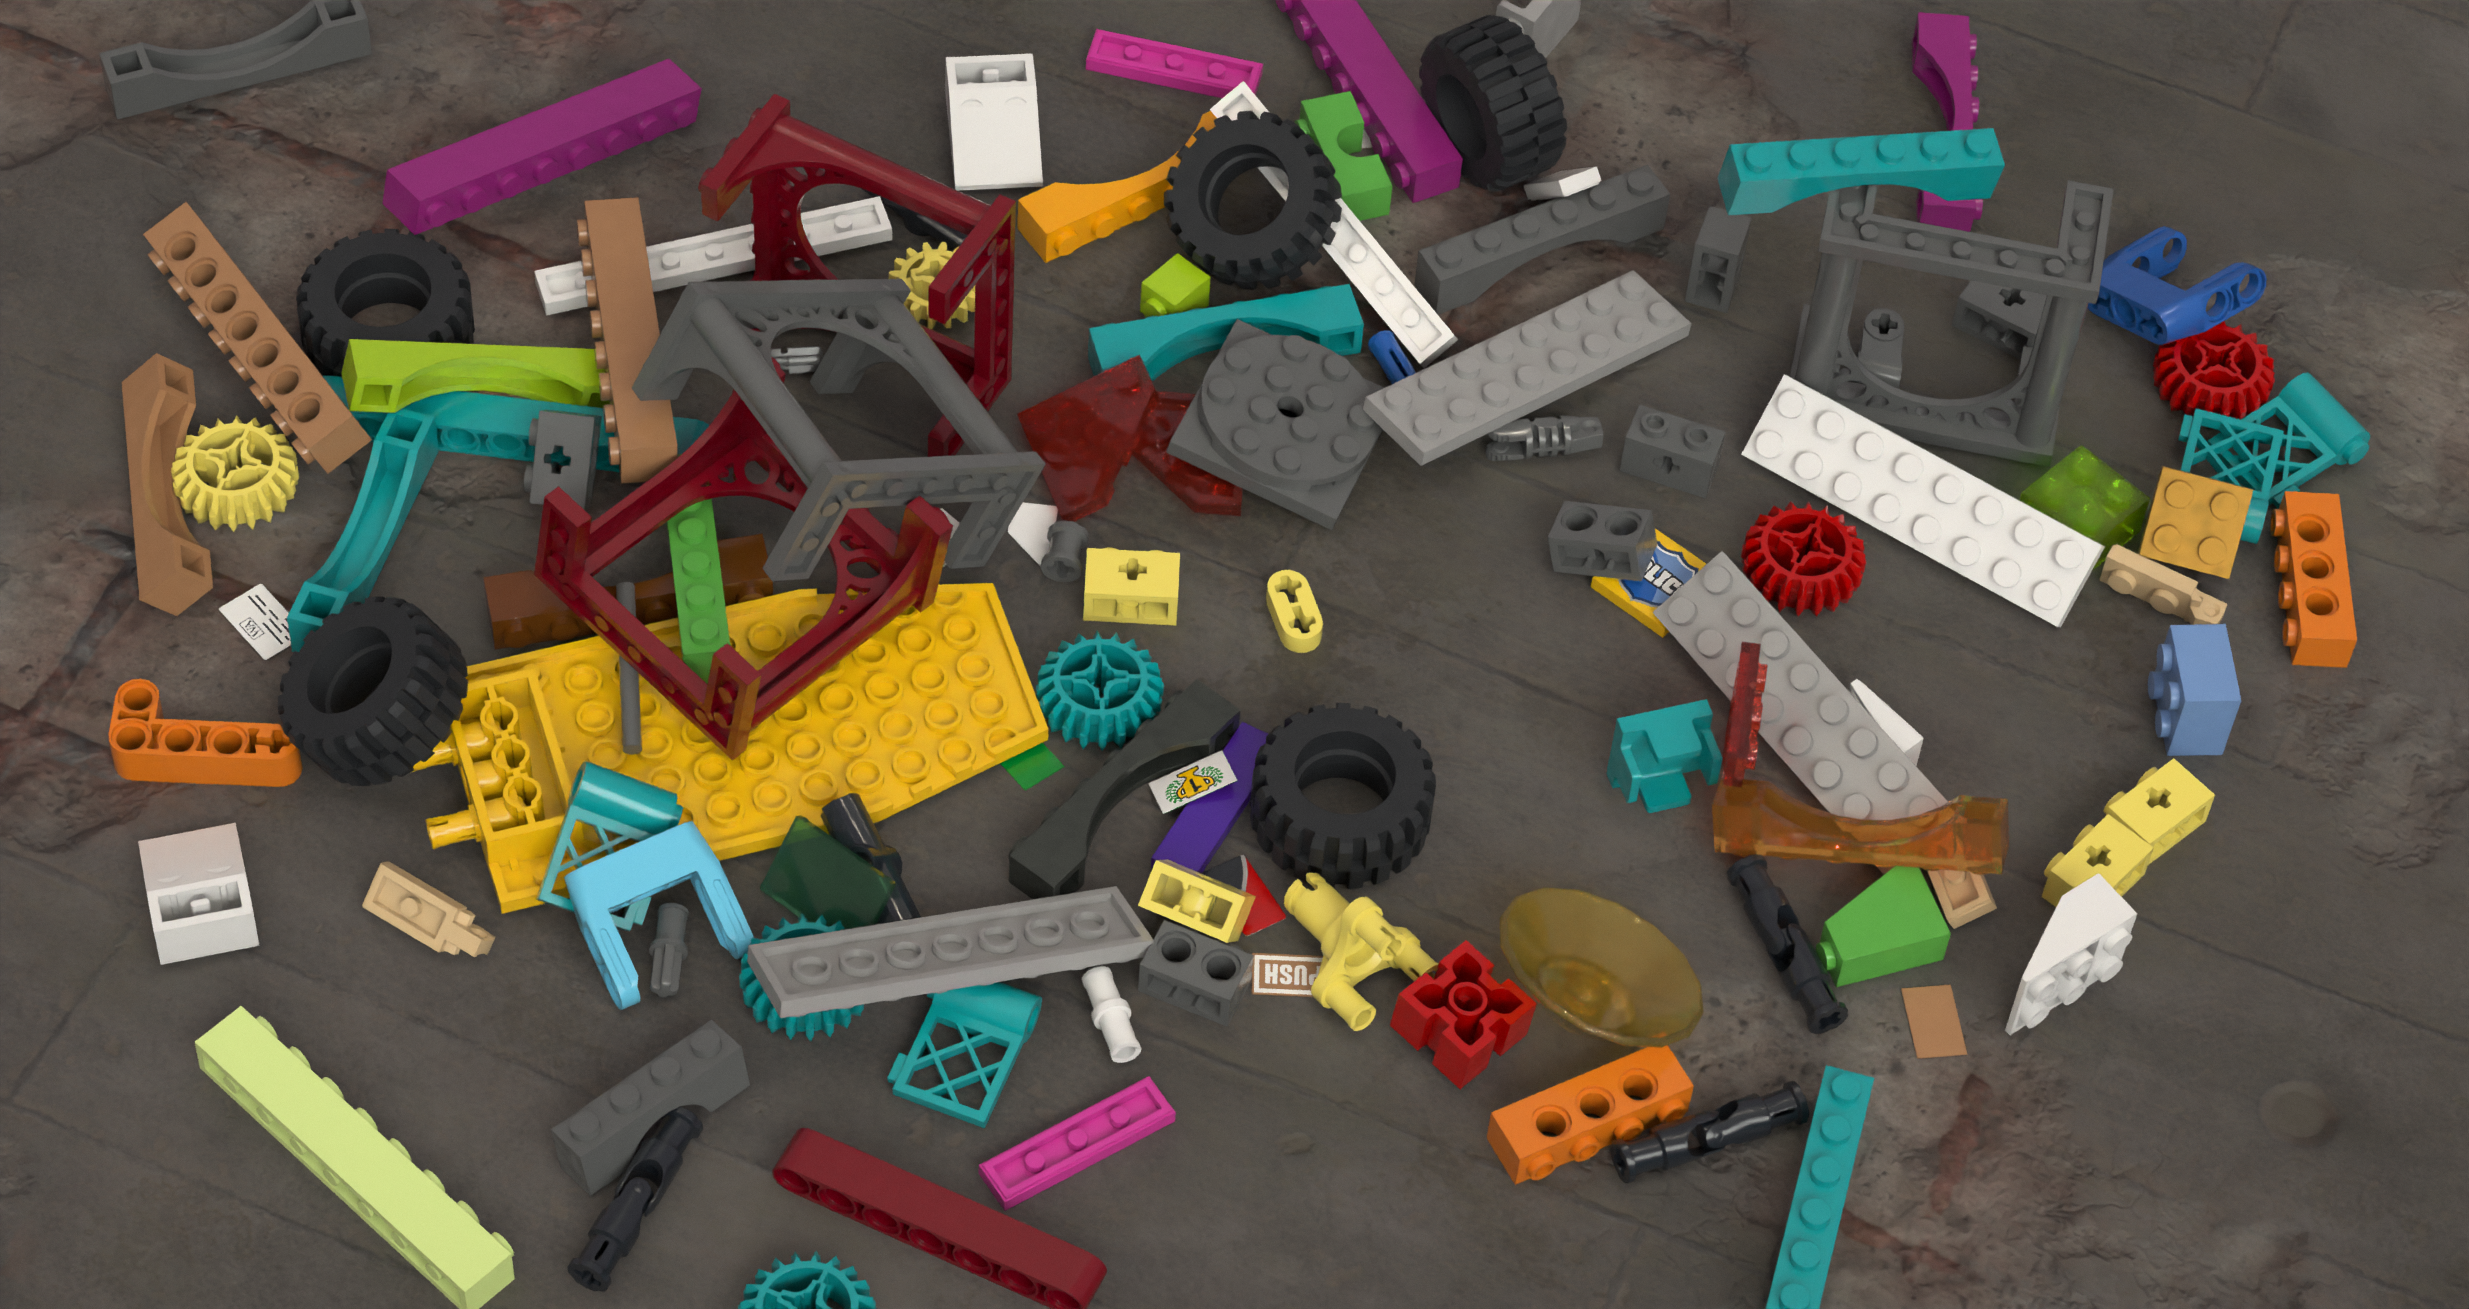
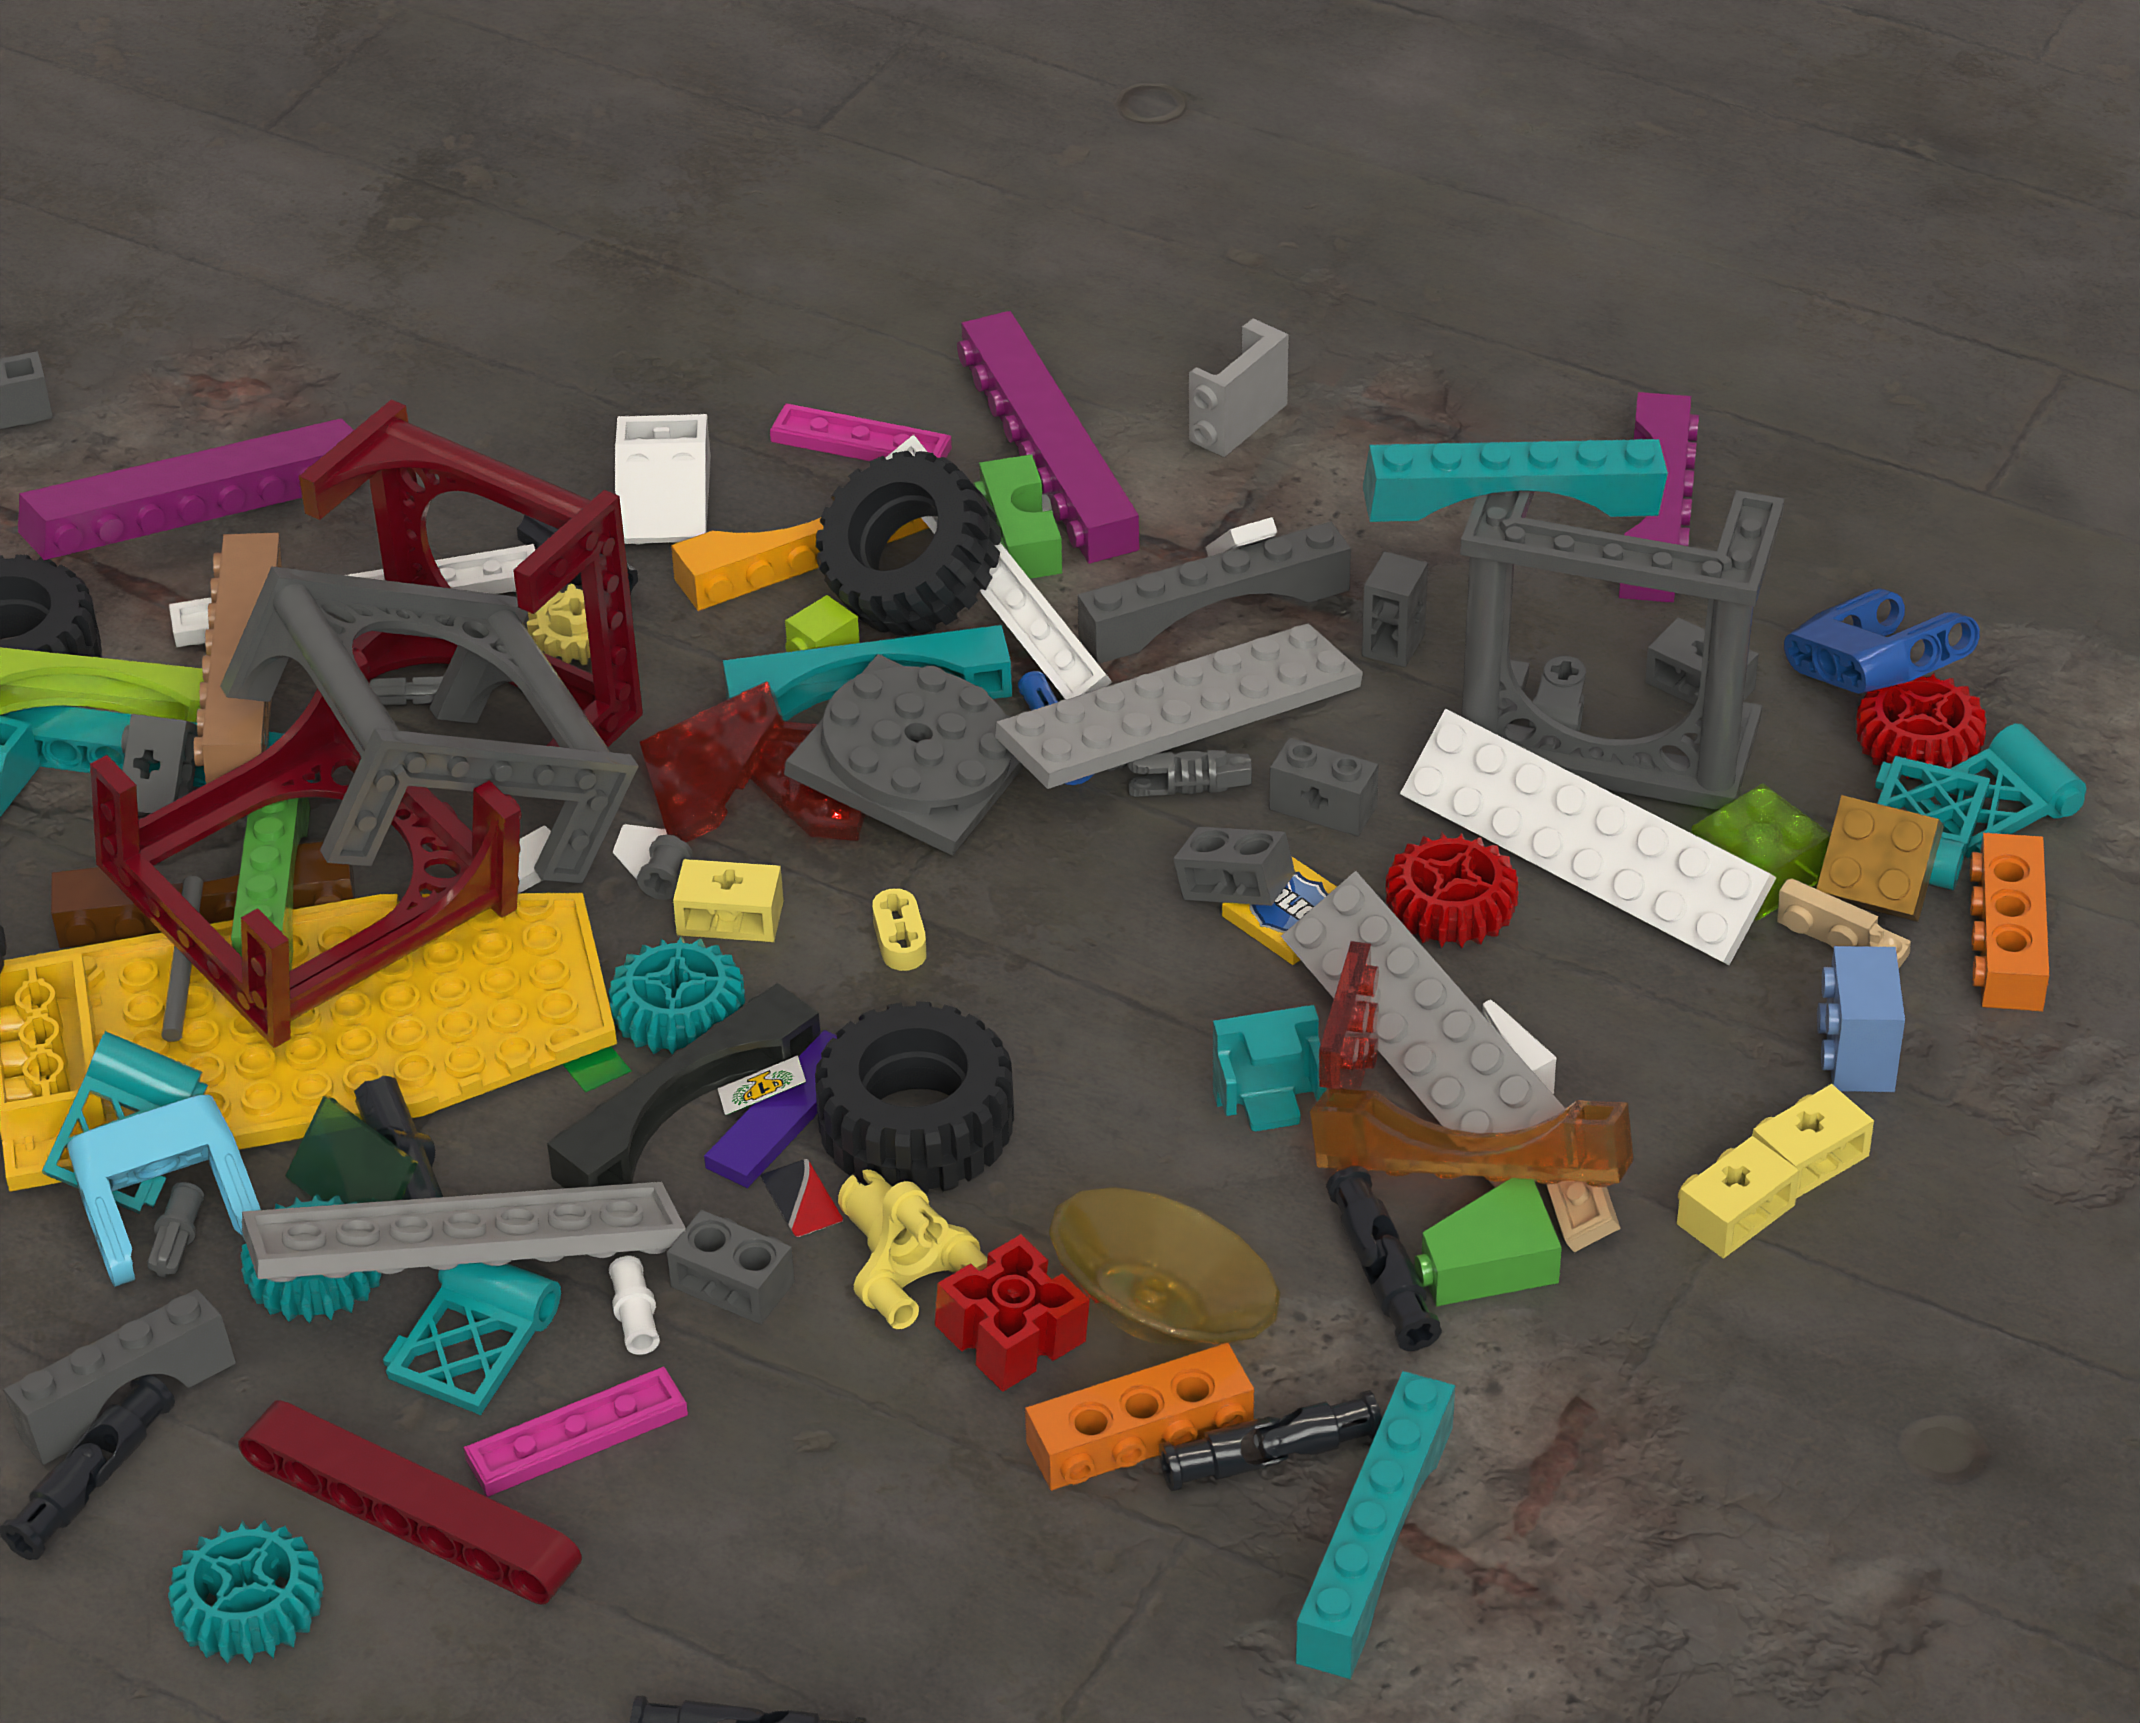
camera: 10 degrees right, 10 degrees down
light yellow brick [1138,859,1256,943] -> none
sticker [1252,953,1323,997] -> none
black tyre [1419,15,1567,191] -> none
medium nougat sticker [1901,985,1968,1059] -> none
white slope [2005,873,2137,1035] -> none

